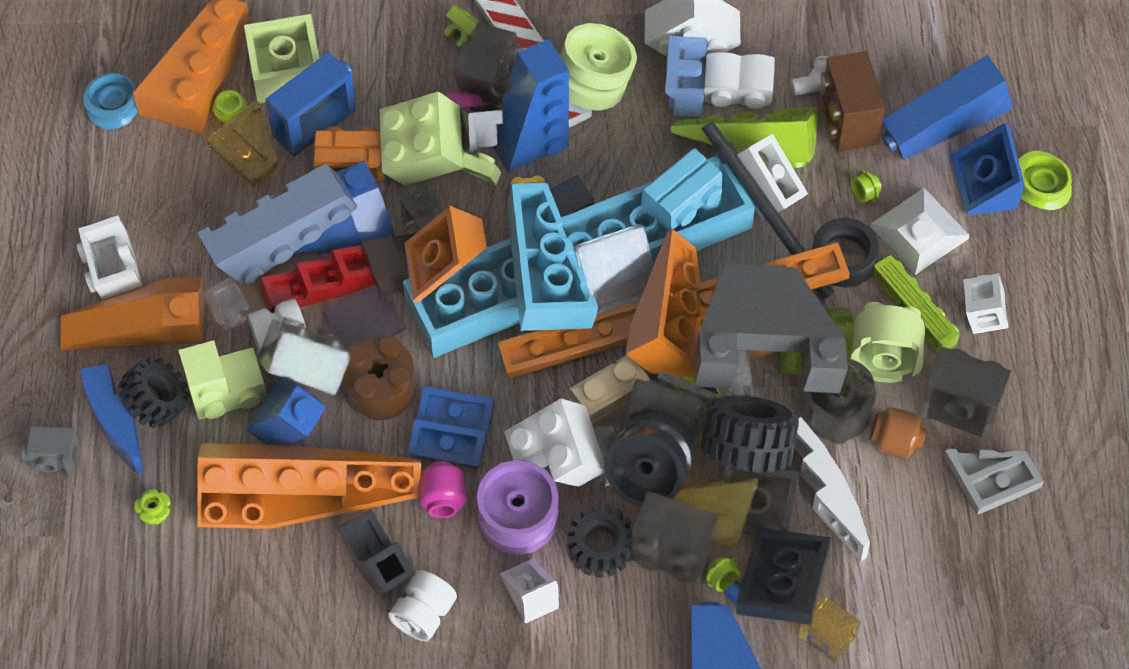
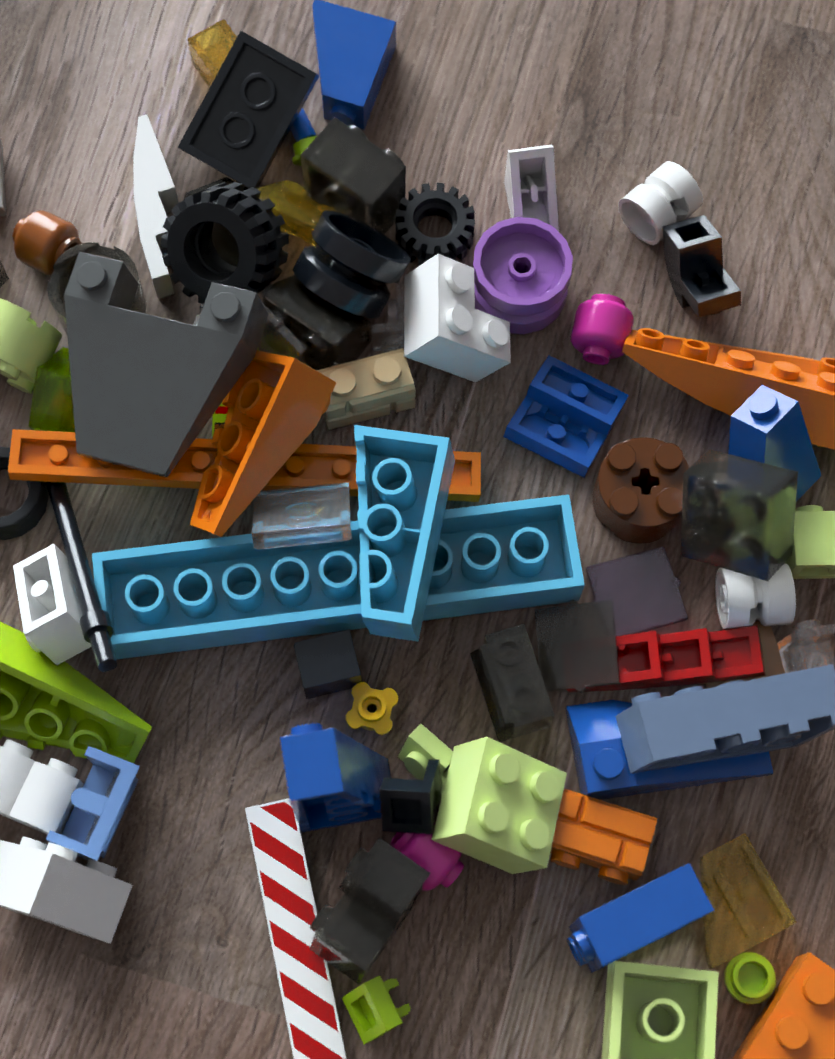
camera: 165 degrees left, 10 degrees up
orange slope [404,206,487,302] -> none
yellowish green wheel [560,23,637,111] -> none
medium azure brick [641,149,723,231] -> none

